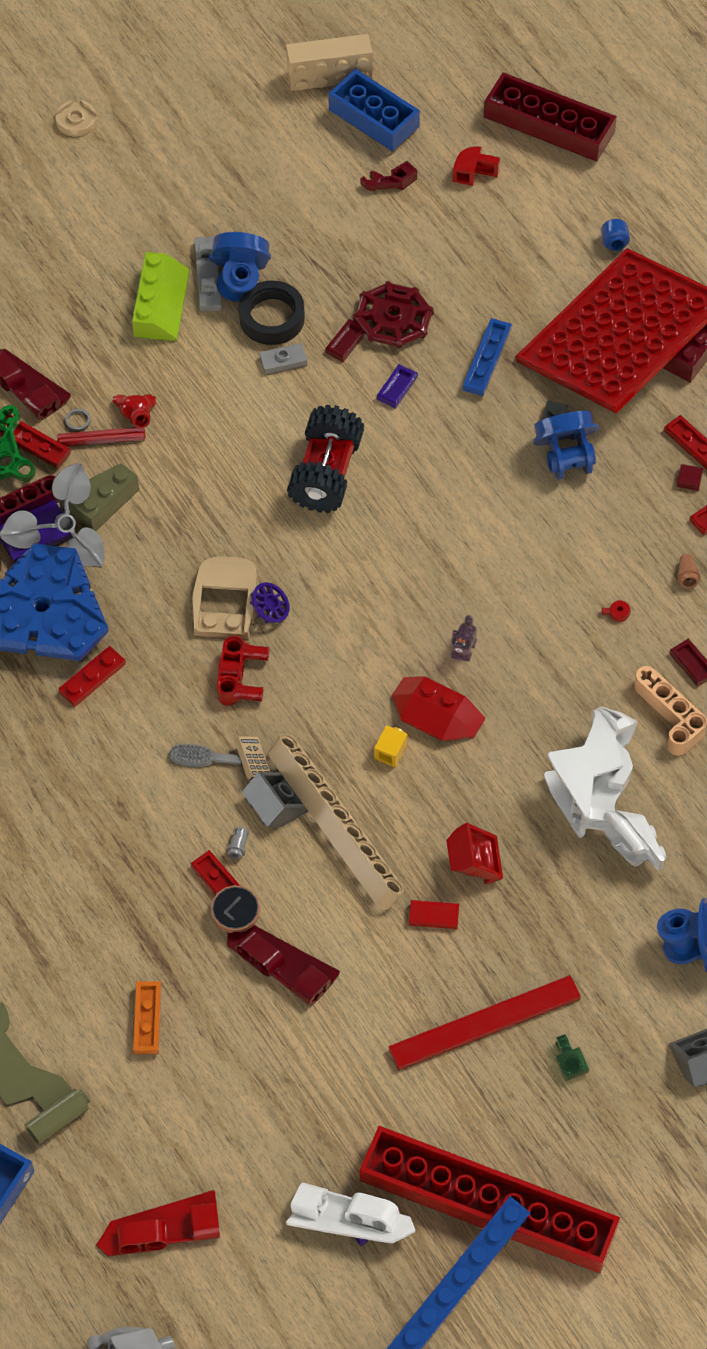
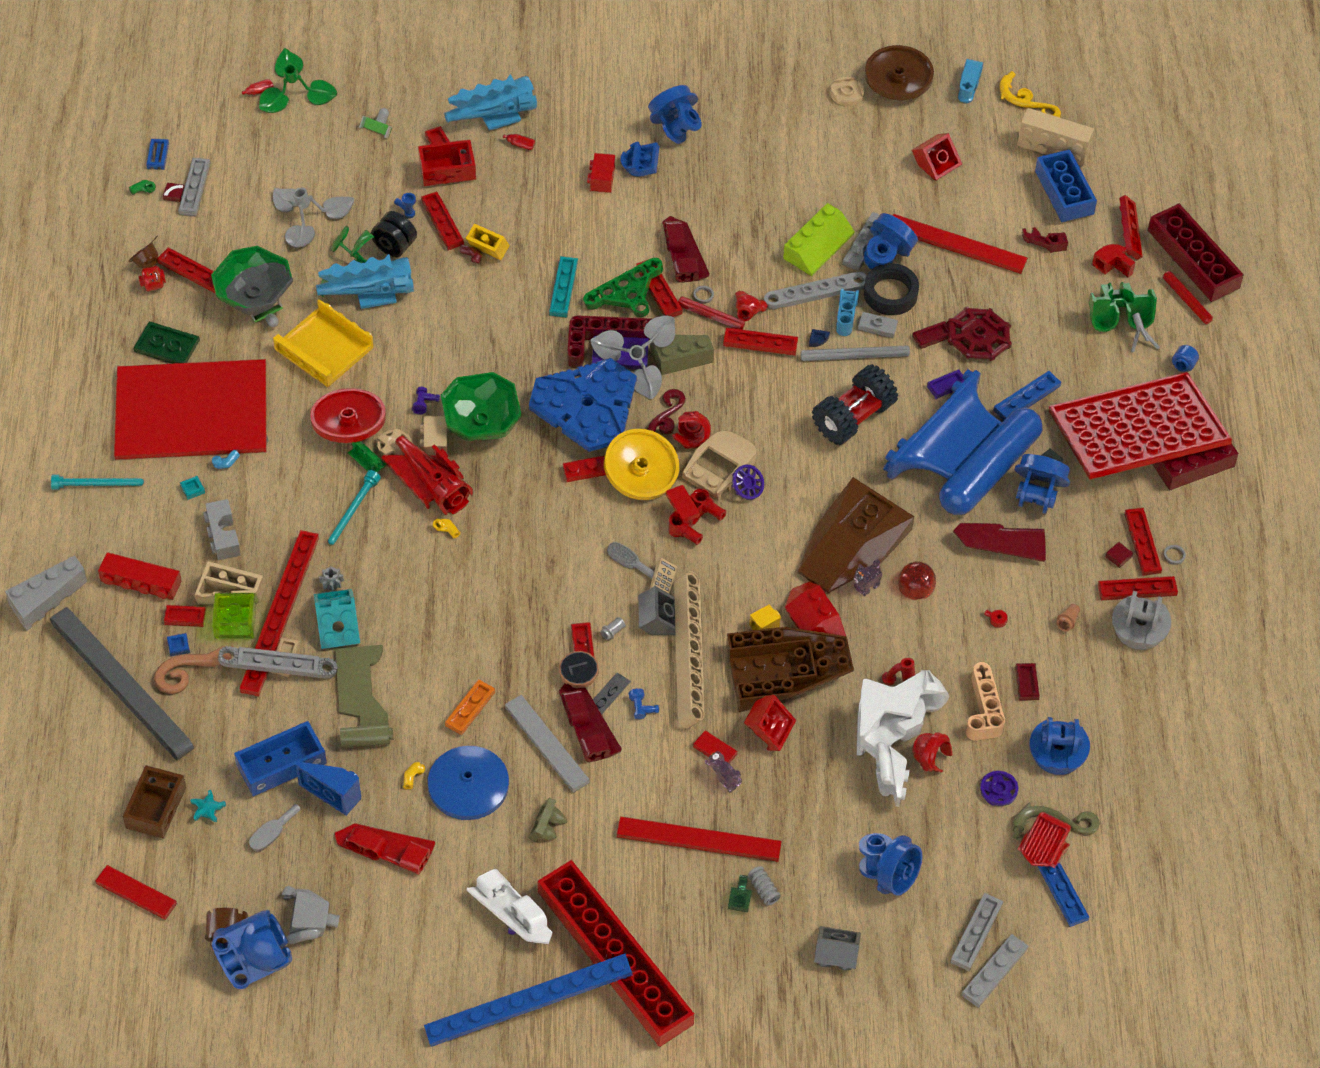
camera: 30 degrees right, 5 degrees down
none -> light grey piece [249,804,301,852]
none -> blue slope [295,762,362,816]
none -> yellow arm [403,762,425,790]
none -> blue dish [428,746,509,820]
none -> light grey tile [505,695,590,793]
none -> olive tile [529,797,567,842]
none -> flat silver sticker [572,673,631,727]
none -> yellow dish [604,429,679,500]
none -> blue piece [628,688,659,720]
none -> dark red plant [647,389,686,450]
none -> red tile [666,485,700,523]
none -> red helmet [672,411,711,449]
none -> animal [705,751,742,793]
none -> red plate [723,328,798,356]
none -> reddish brown wedge [726,627,854,712]
none -> light grey piece [748,866,781,905]
none -> light grey plate [764,272,867,310]
none -> reddish brown wedge [798,477,915,593]
none -> light grey axle [801,345,910,361]
none -> dark blue tile [809,329,830,347]
none -> dark azure piece [836,288,859,336]
none -> reddish brown dish [865,45,934,100]
none -> red plant [882,658,916,686]
none -> blue piece [883,369,1043,515]
none -> red tile [893,214,1028,274]
none -> clear red cylinder [898,561,936,600]
none -> red slope [912,133,962,180]
none -> red helmet [912,732,953,773]
none -> dark red panel [953,523,1046,562]
none -> dark azure piece [958,59,983,103]
none -> yellow plant [999,71,1061,118]
none -> green piece [1089,282,1157,332]
none -> red plate [1119,195,1143,260]
none -> light grey plant [1131,313,1160,353]
none -> red axle [1163,271,1213,324]

